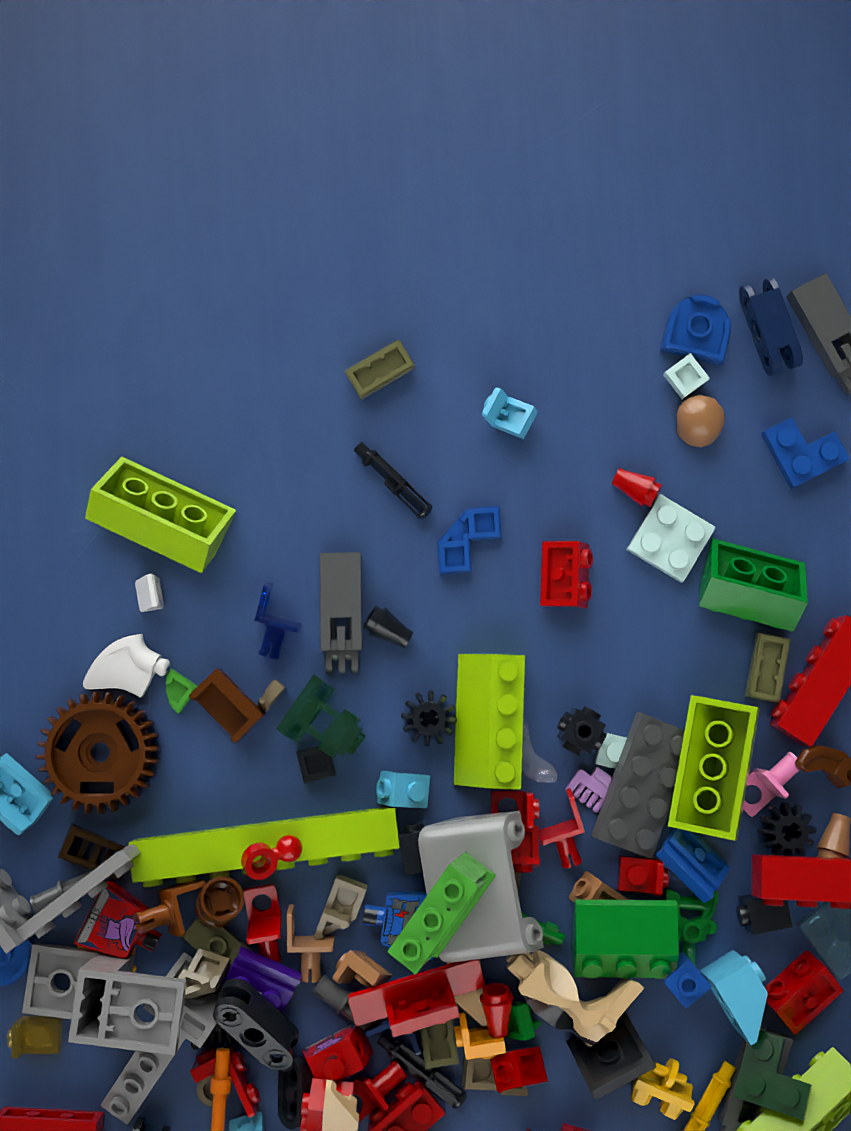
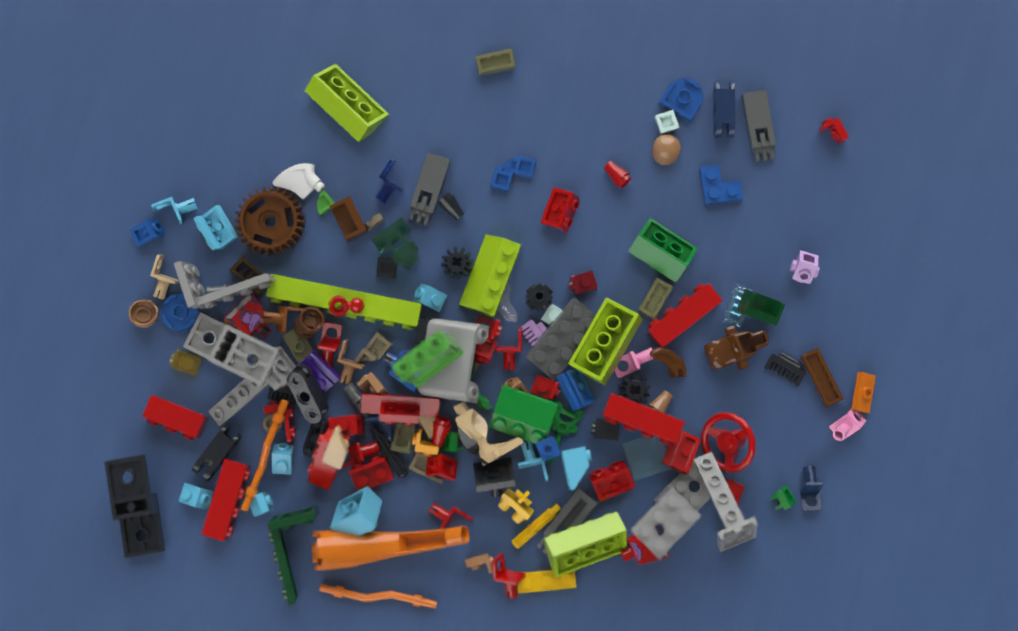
camera: 20 degrees right, 0 degrees up
white slope [135,574,164,612] -> none
dark tan slope [178,948,230,999] -> none
black piece [353,442,433,519] -> none
medium azure bracket [482,387,538,439] -> none
light aqua plate [626,494,716,583] -> none
dark green plate [734,1031,812,1121] -> none
none -> medium azure bracket [518,442,549,482]
none -> dark red bracket [568,270,598,296]

